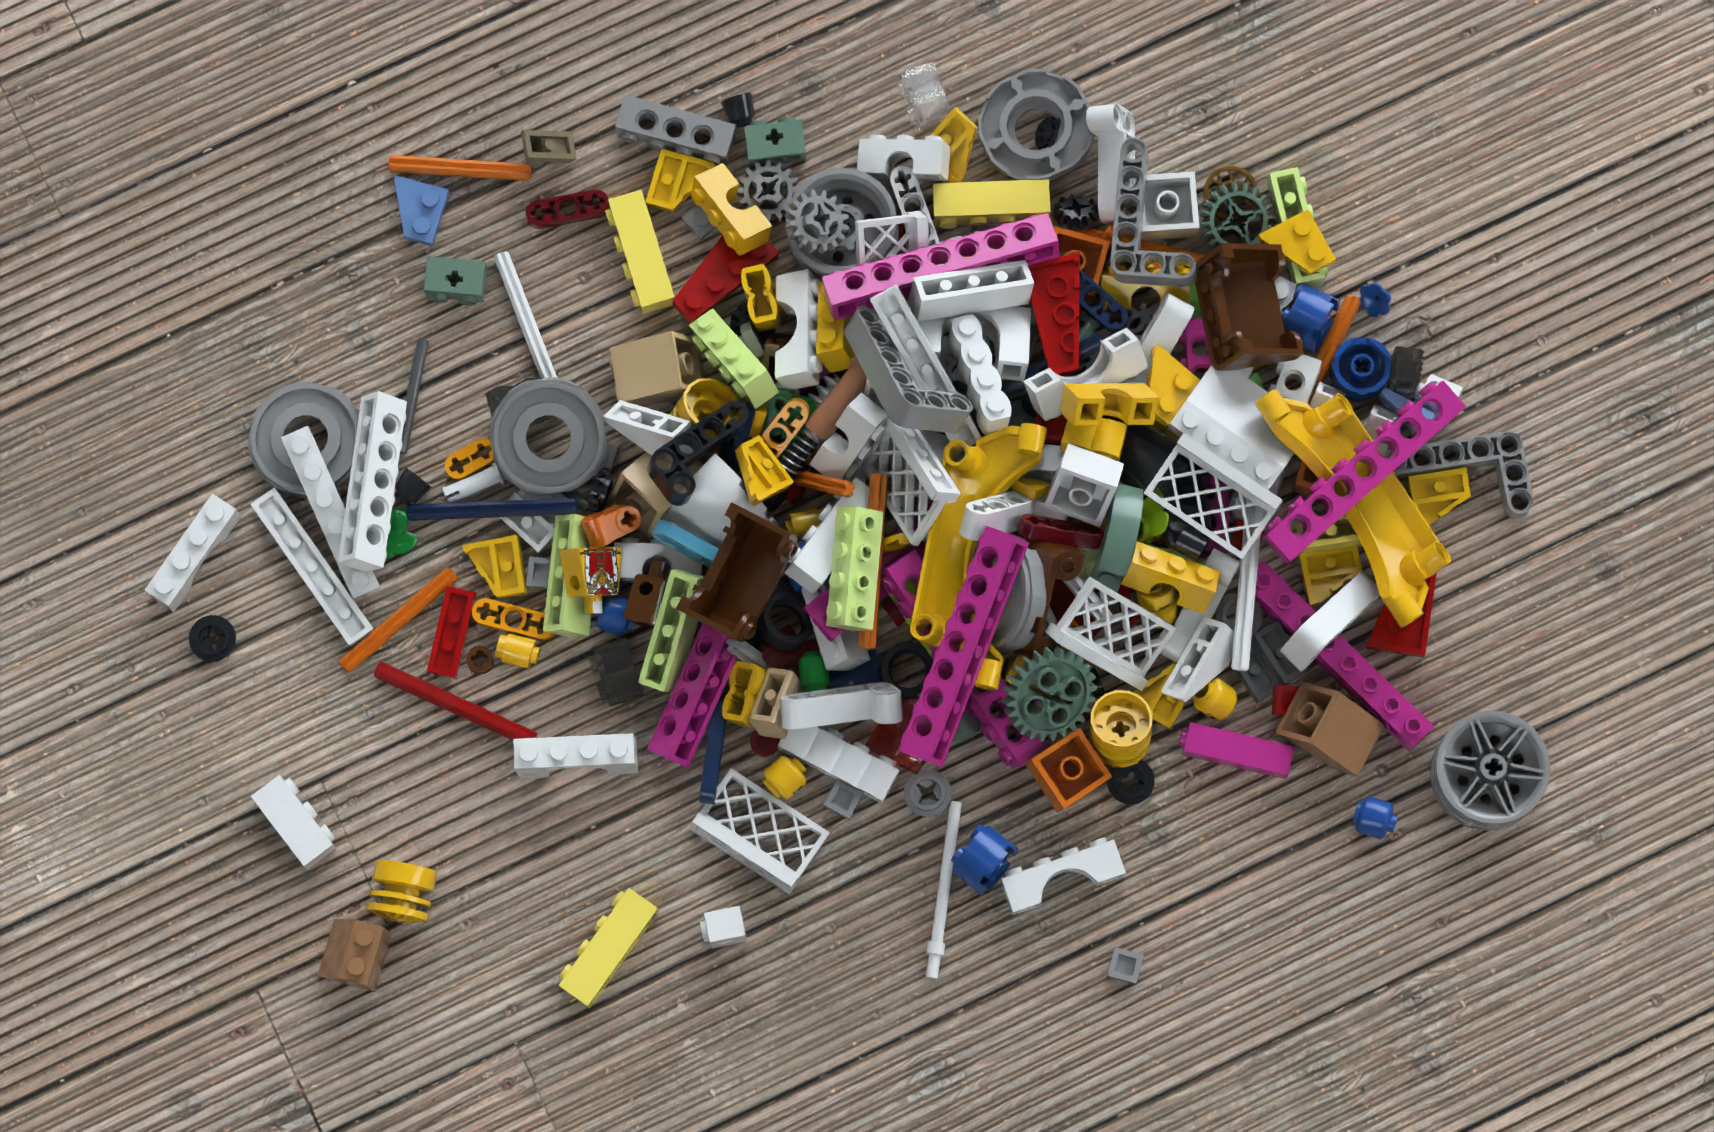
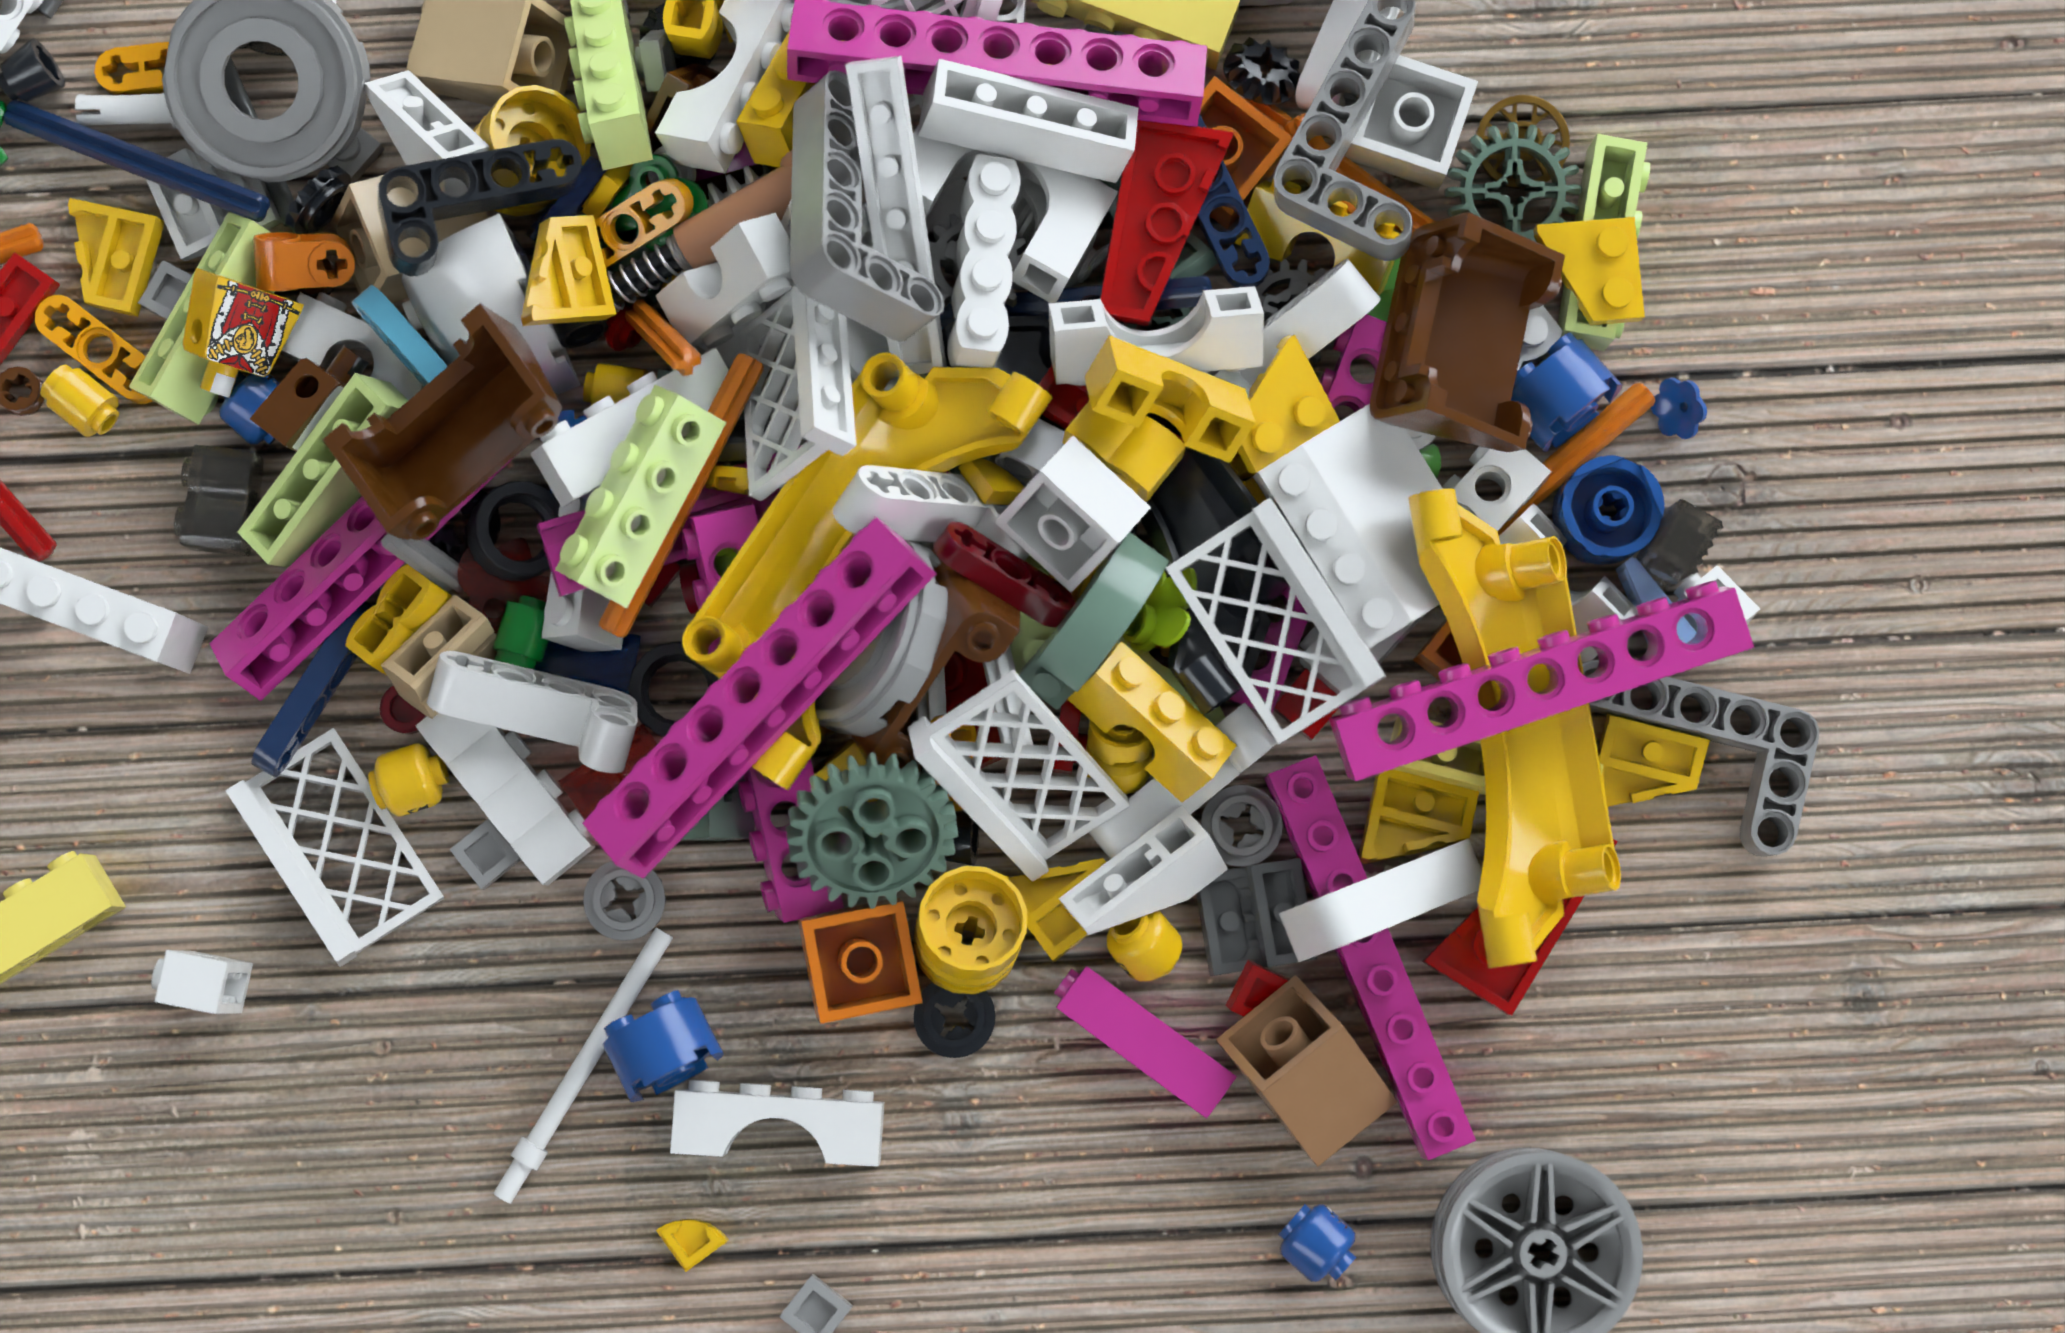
camera: 20 degrees right, 5 degrees up
white axle [1231,498,1263,671] -> none
none -> yellow tile [656,1219,729,1272]

